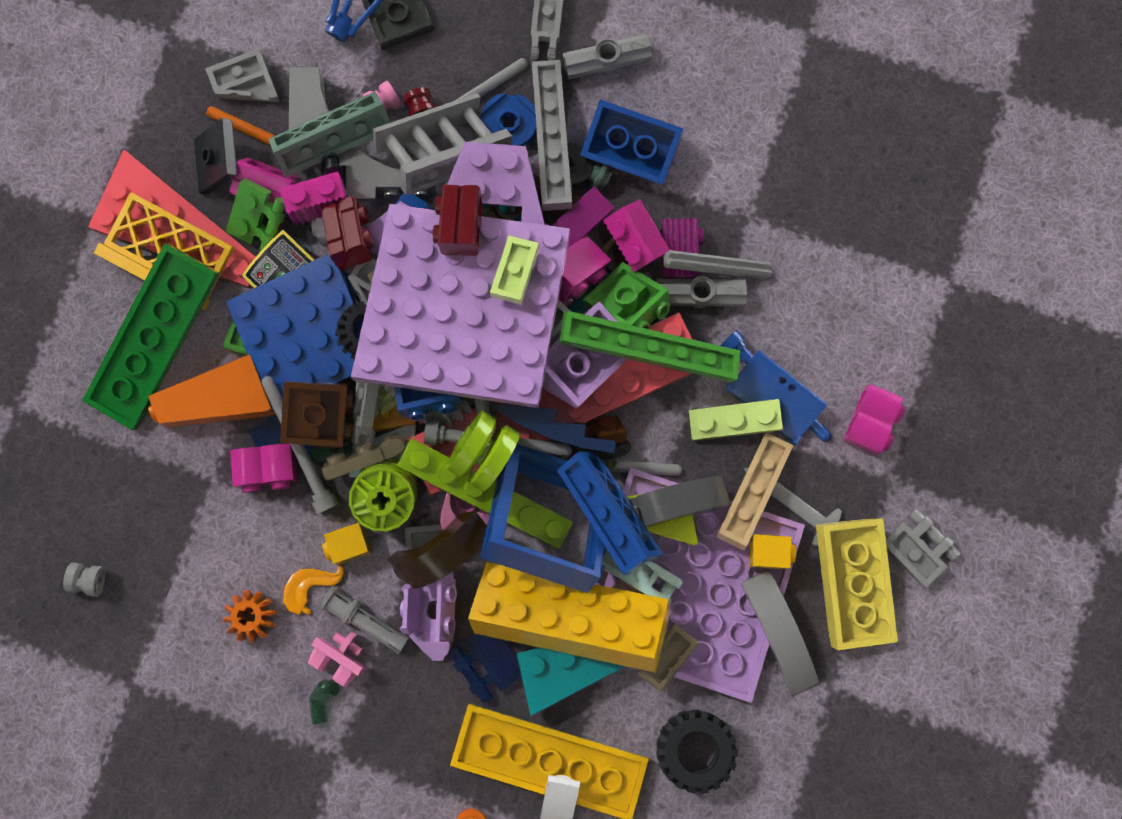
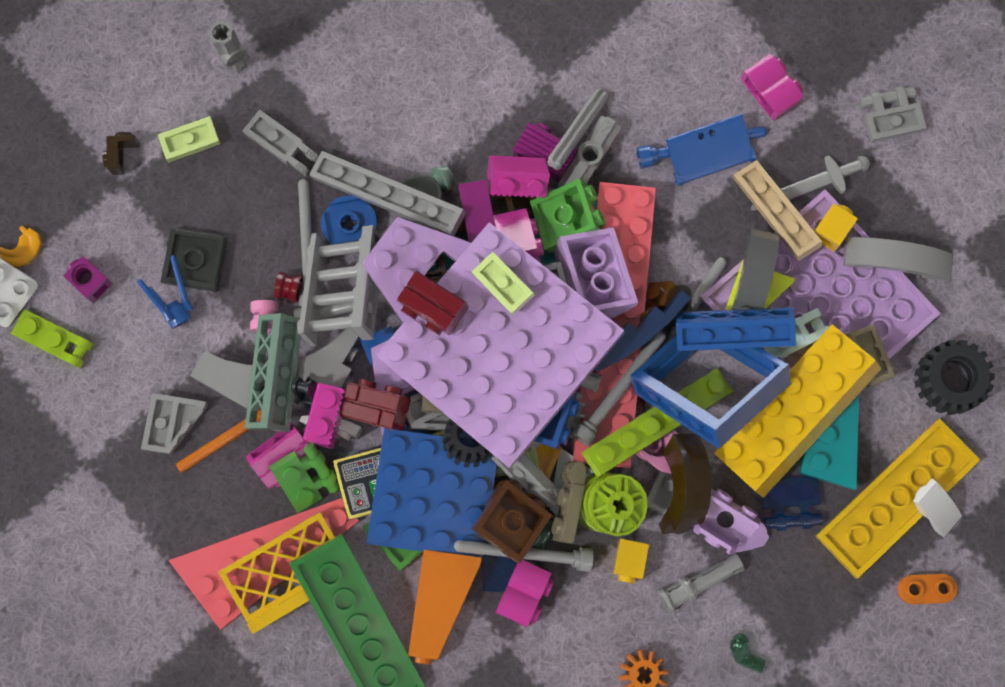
camera: 60 degrees left, 0 degrees up
black plate [194,118,237,194] -> none
light orange piece [283,565,345,615] -> none
bright pink hips [308,631,367,687] -> none
lime wheel [445,410,520,492] -> none
bright green plate [559,311,740,382] -> none
light grey piece [563,34,652,80] -> none
blue slope [580,99,683,185] -> none
yellowish green plate [689,399,783,441] -> none
light yellow slope [816,518,898,650] -> none

